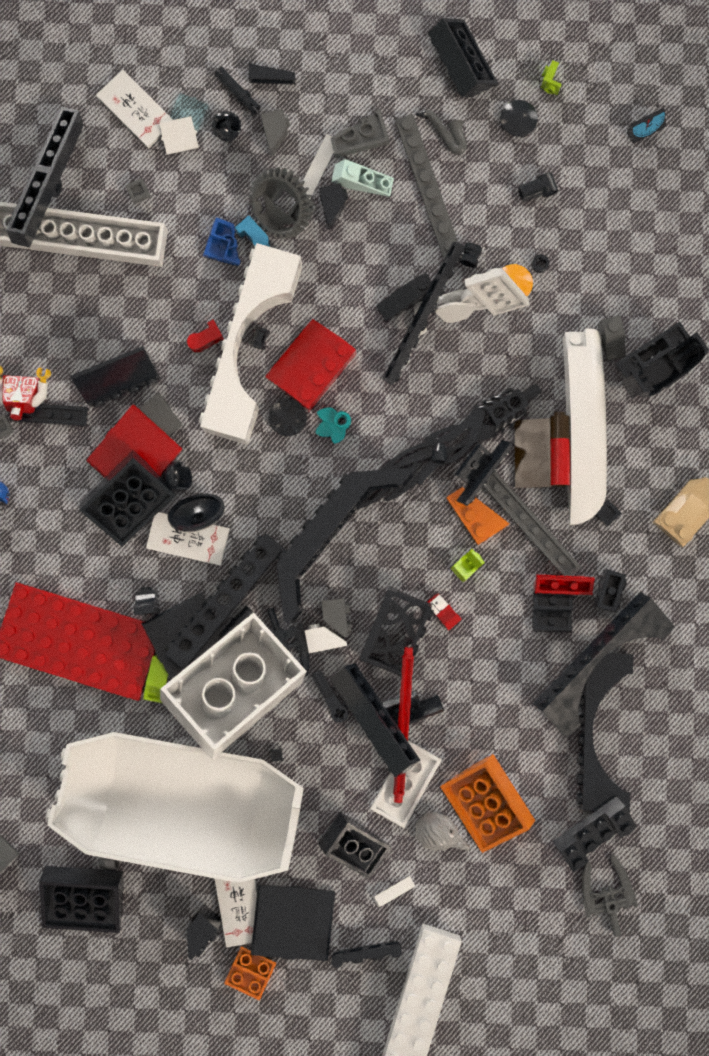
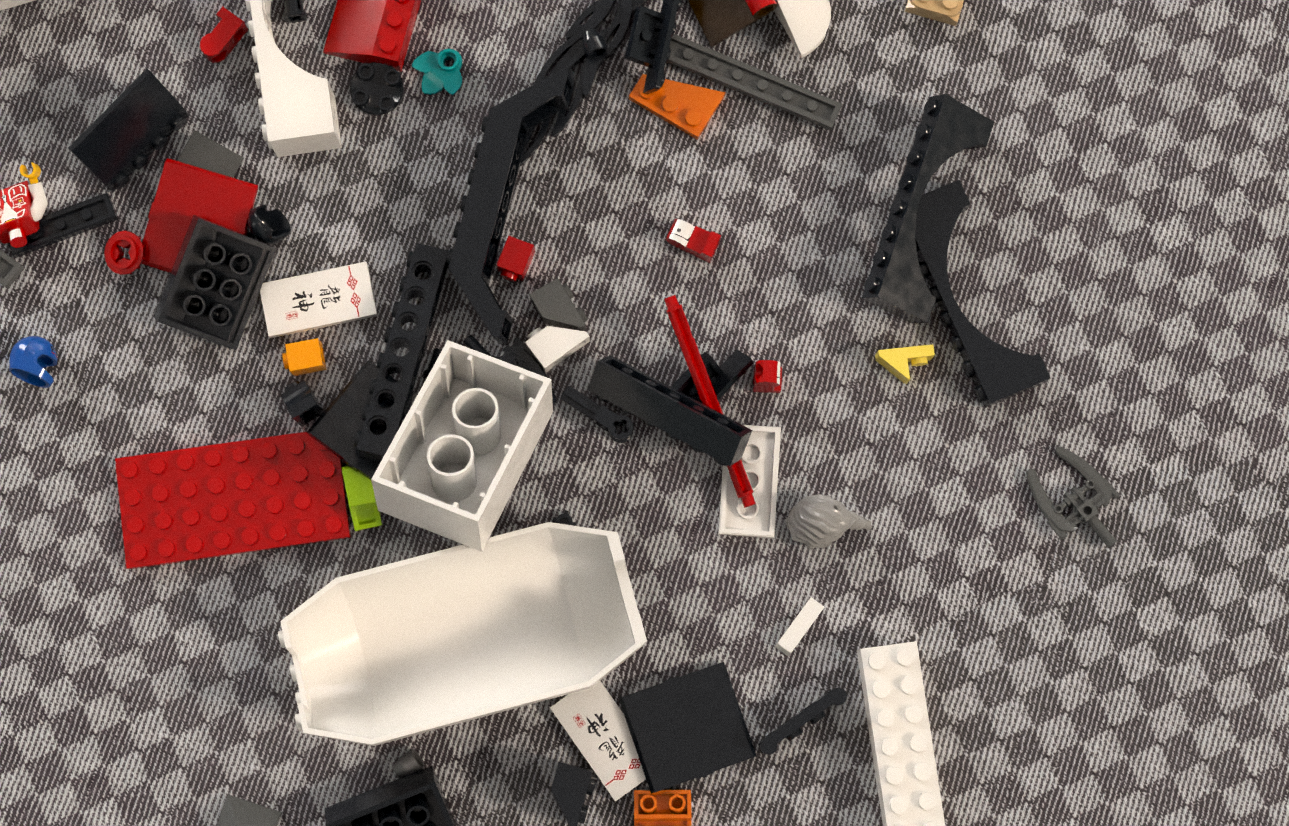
camera: 30 degrees left, 5 degrees down
black dish [167,494,225,532] -> none
black slope [318,812,392,879] -> none
black fence [359,586,434,677] -> none
orange slope [440,754,535,853] -> none
lime bracket [450,549,485,582] -> none
black slope [532,591,573,633] -> none
red slope [533,574,595,595] -> none
black piece [553,796,637,872] -> none
black brick [593,569,627,612] -> none
black plate [595,499,622,527] -> none
none -> red gear [104,231,146,275]
none -> light orange brick [282,338,327,376]
none -> red brick [496,236,536,282]
none -> red leg [753,360,782,393]
none -> light yellow slope [875,344,935,384]

